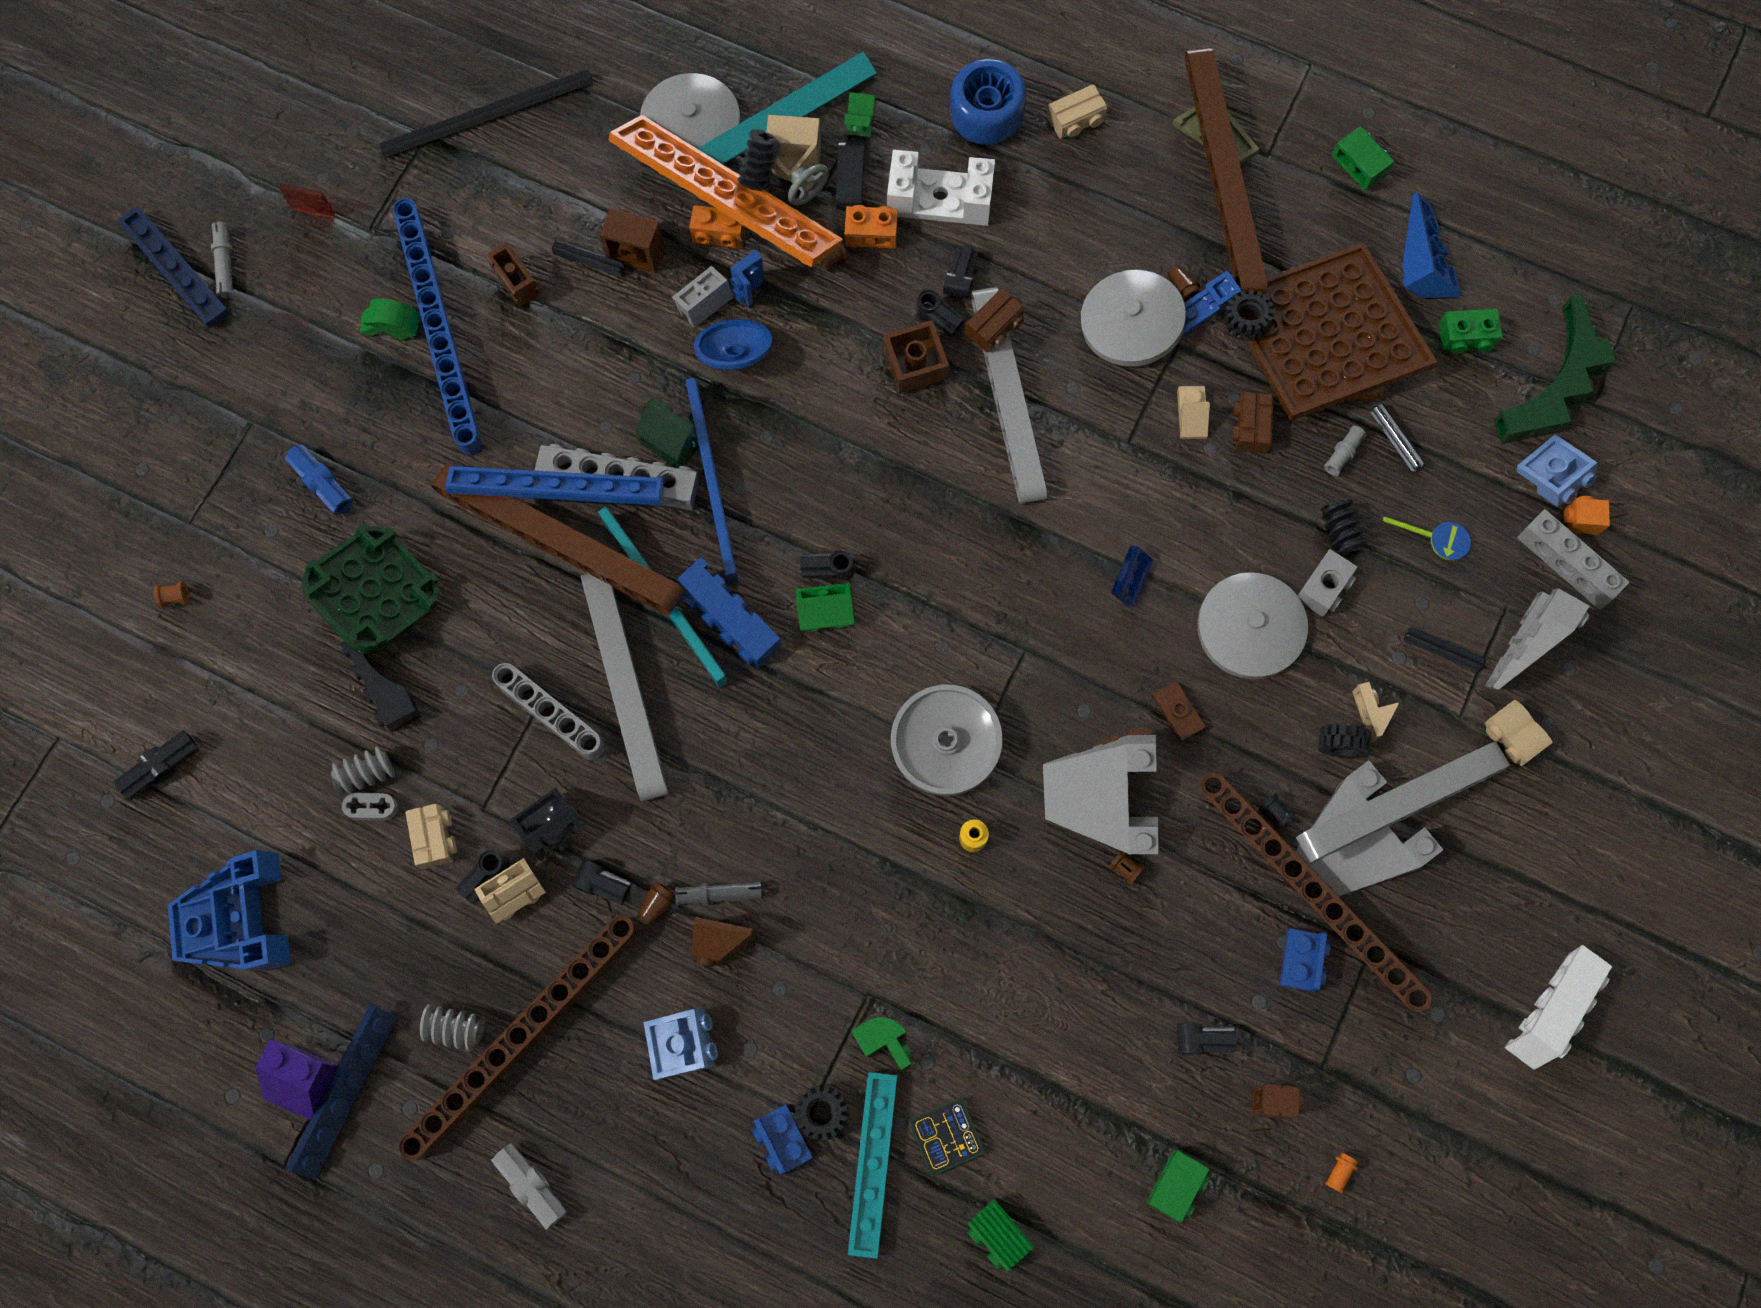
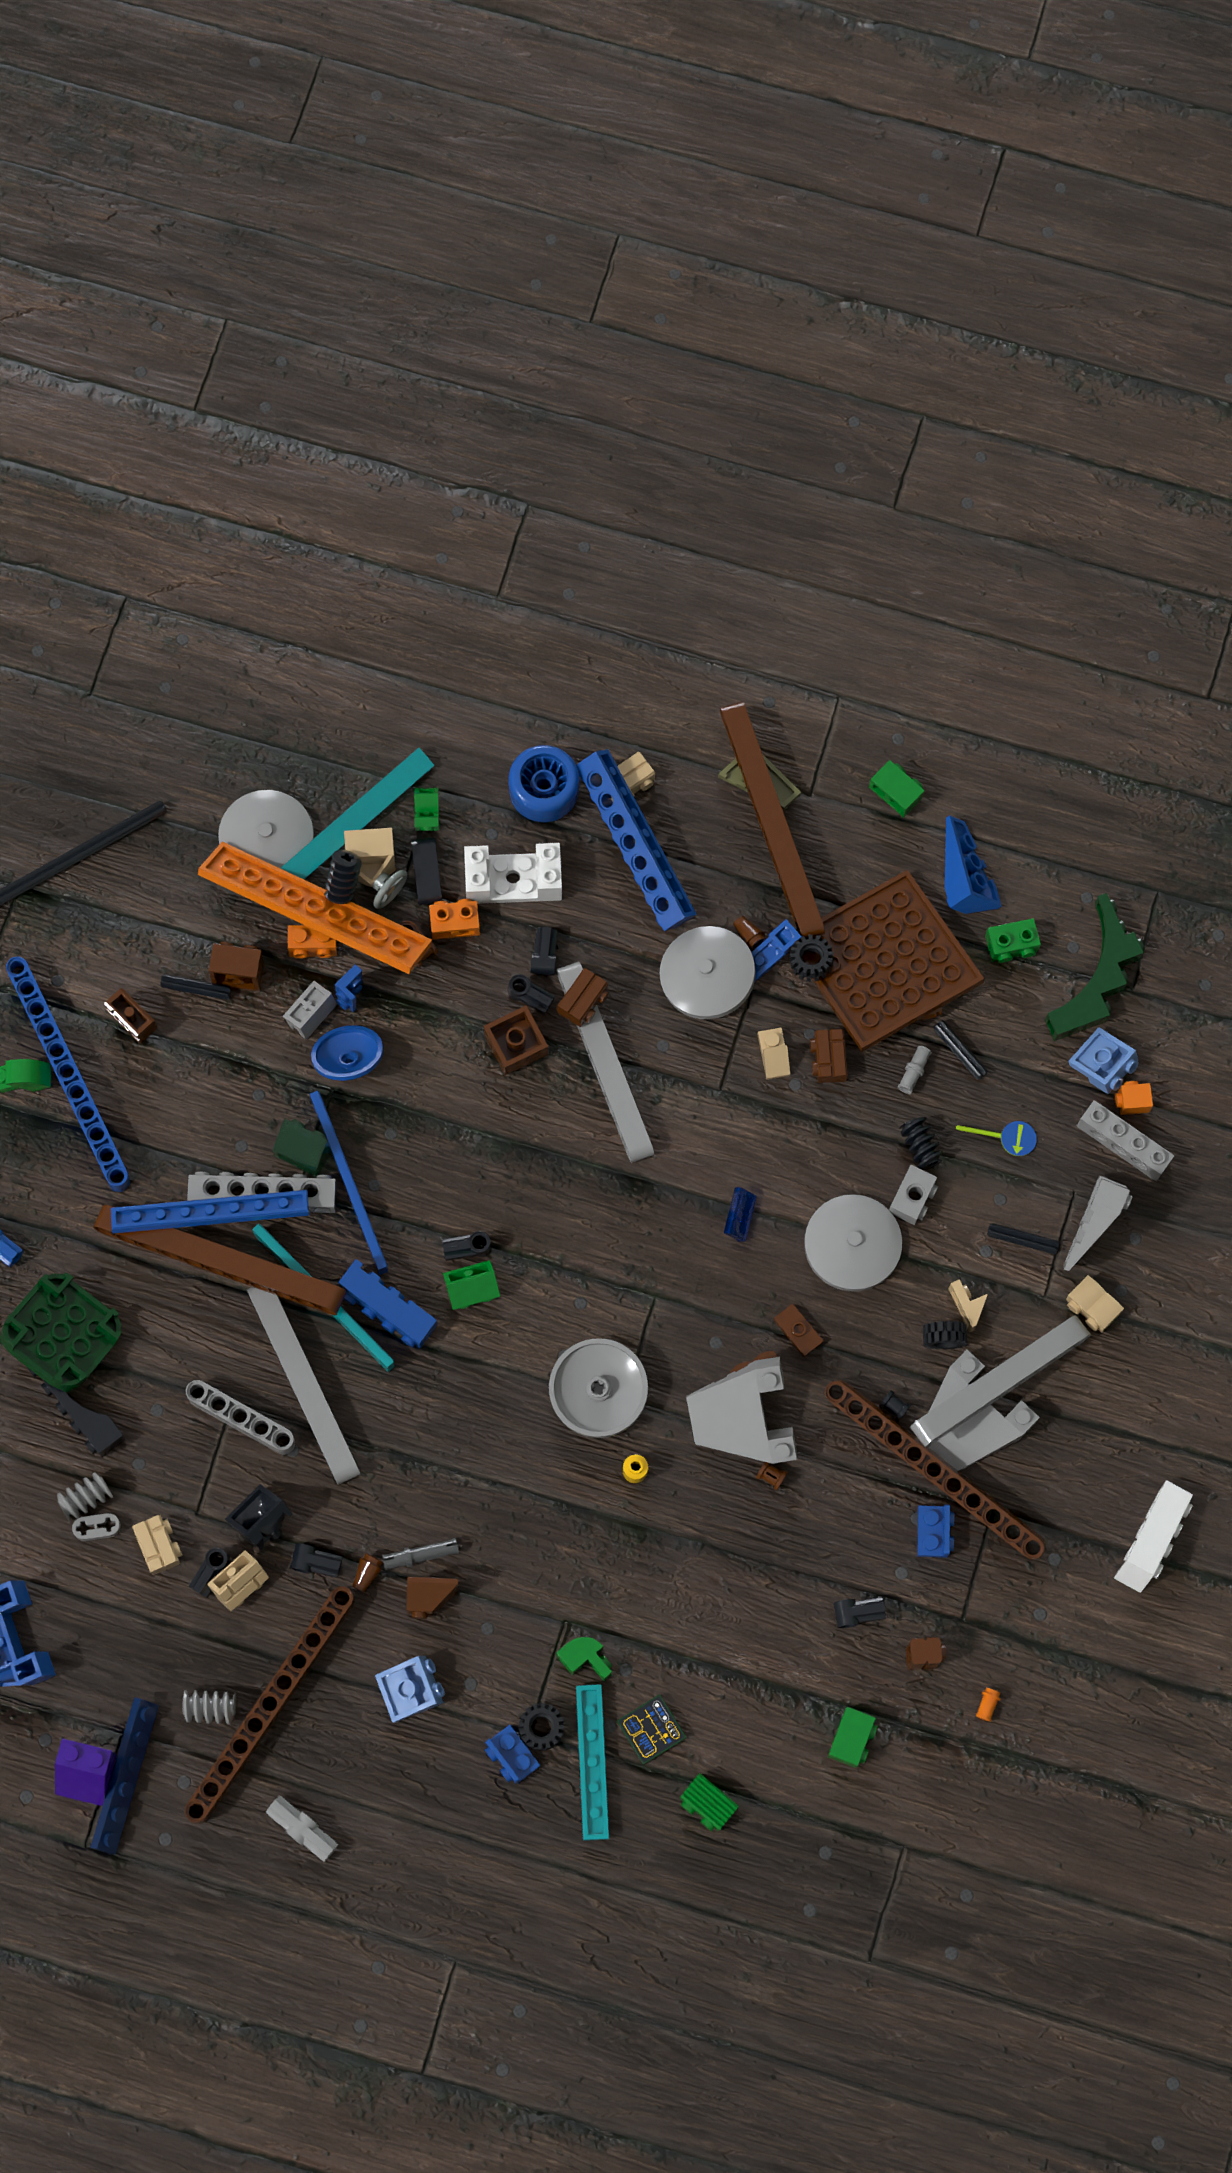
camera: 15 degrees left, 0 degrees up
none -> blue brick [576,749,697,931]

